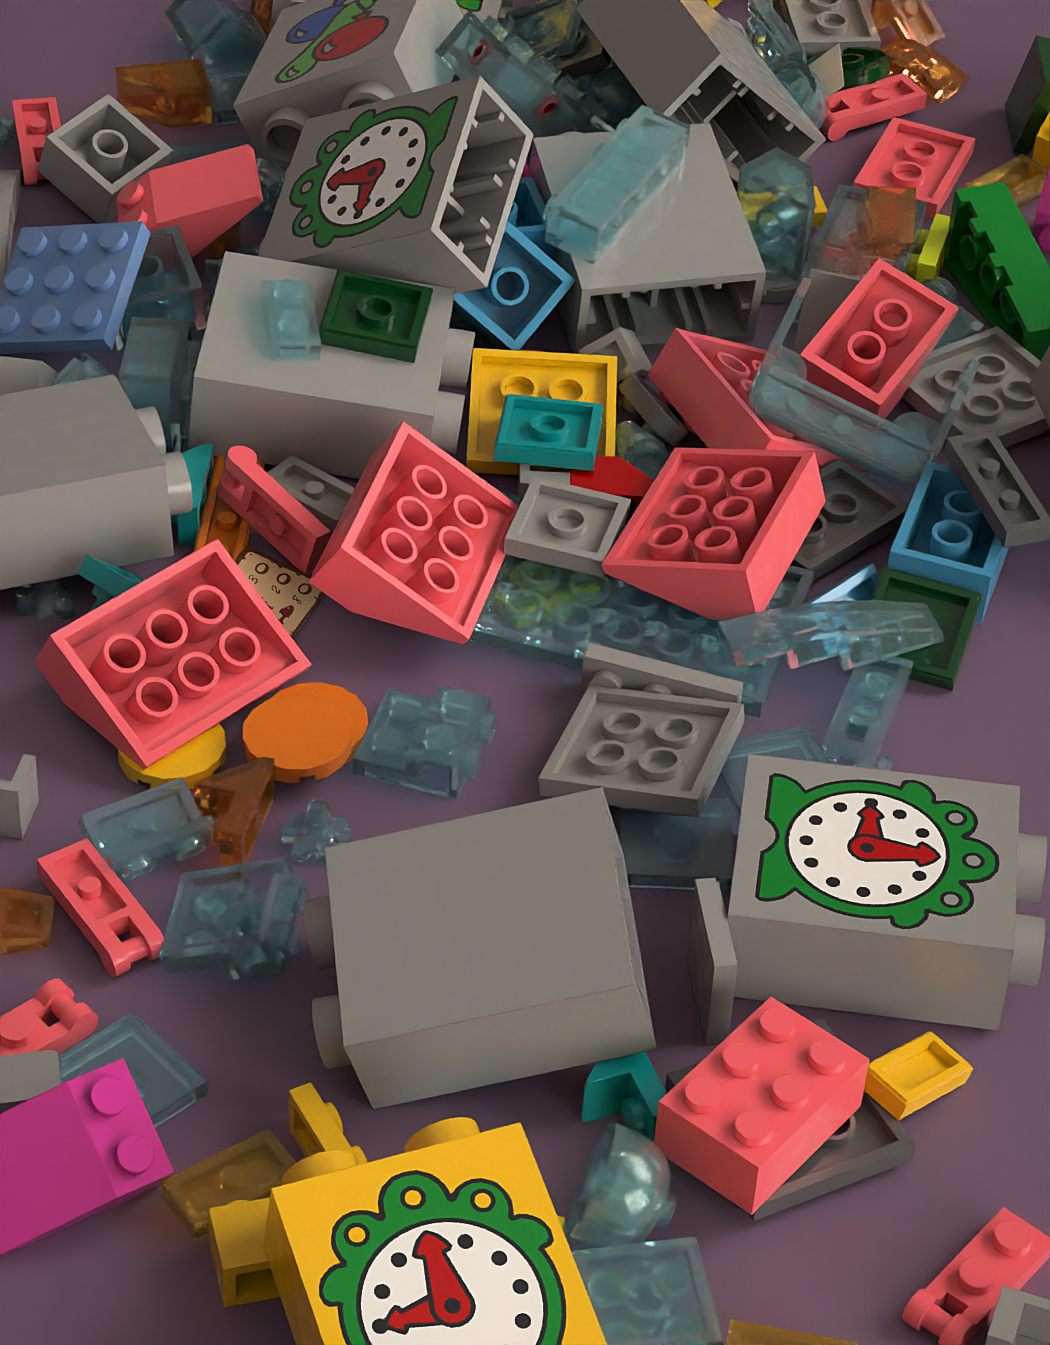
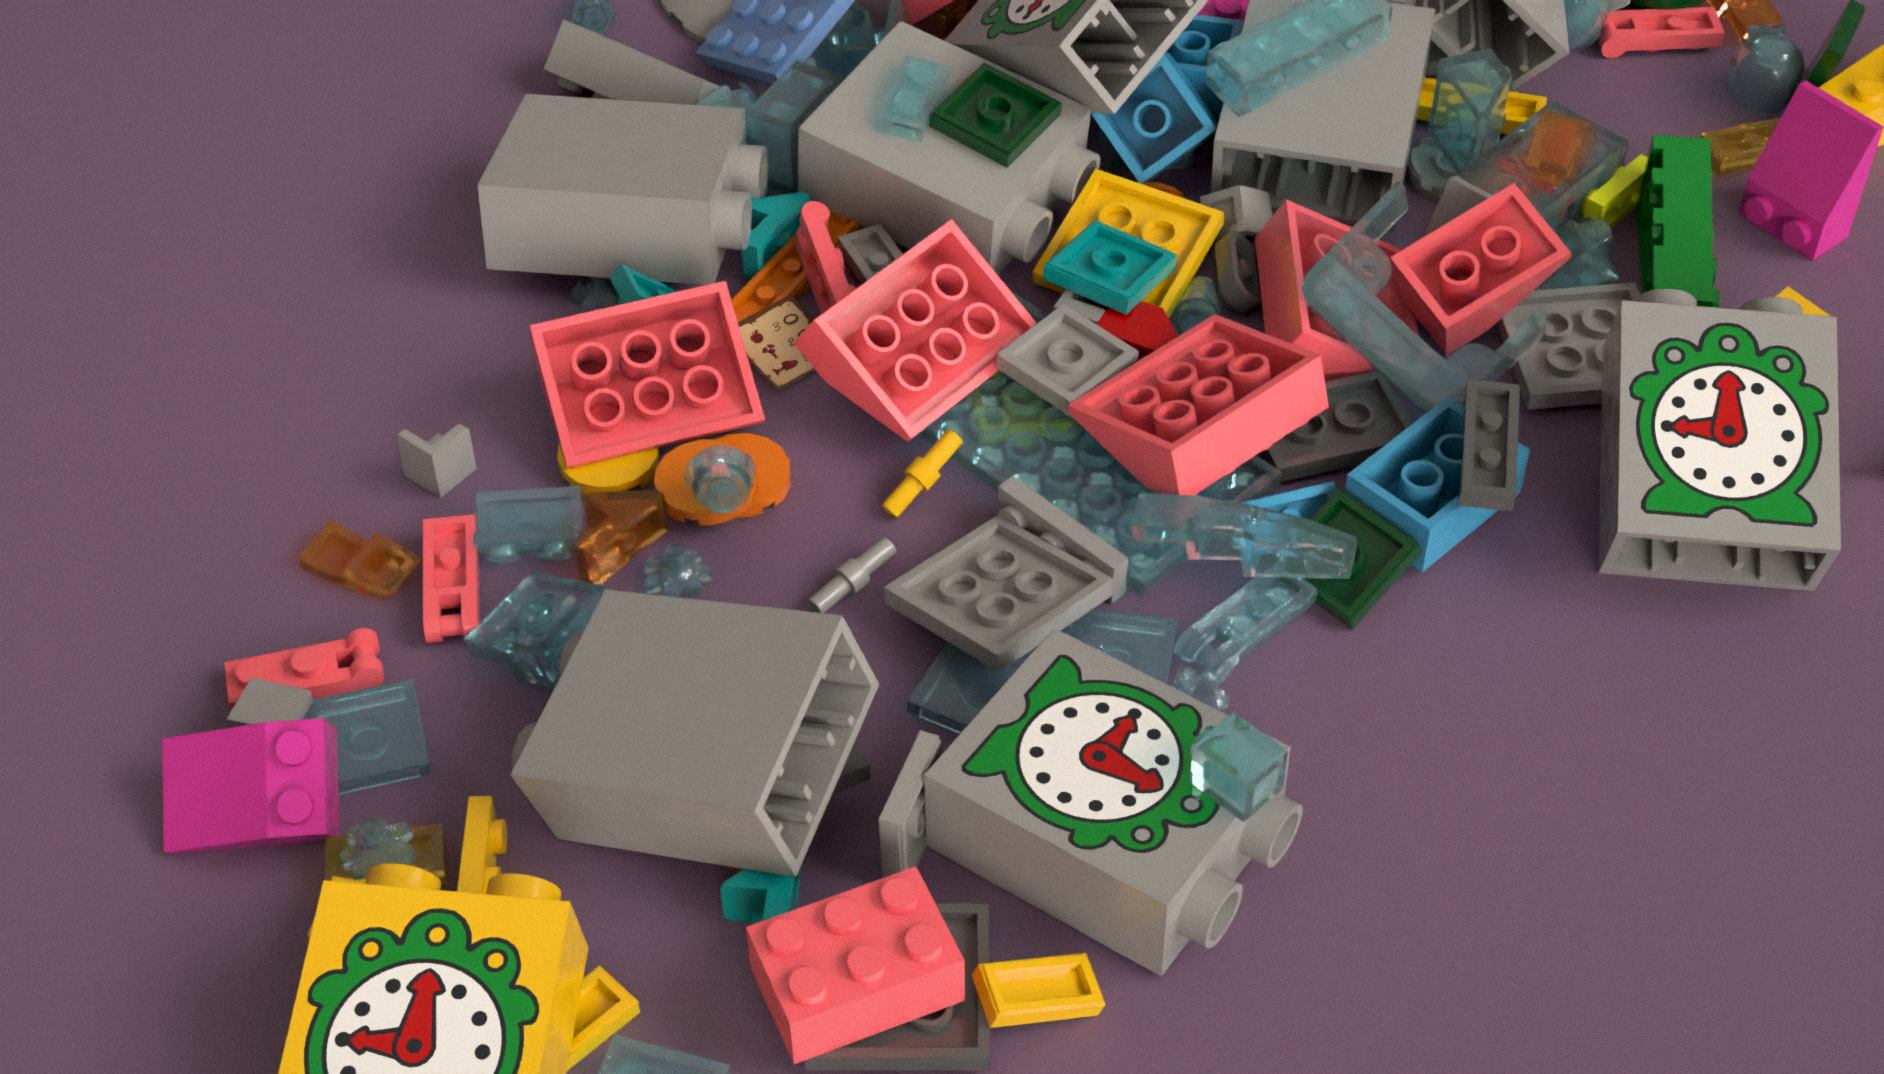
camera: 30 degrees right, 5 degrees up
clear light blue plate [353,685,498,800] -> none
clear light blue cylinder [564,1122,678,1252] -> none
coral plate [851,117,976,219] -> none
none -> clear light blue plant [340,817,417,880]
none -> clear light blue cone [684,445,756,513]
none -> light grey bar [806,537,896,613]
none -> yellow bar [881,429,963,519]
none -> clear light blue brick [1190,712,1288,823]
none -> clear light blue helmet [1725,23,1805,114]

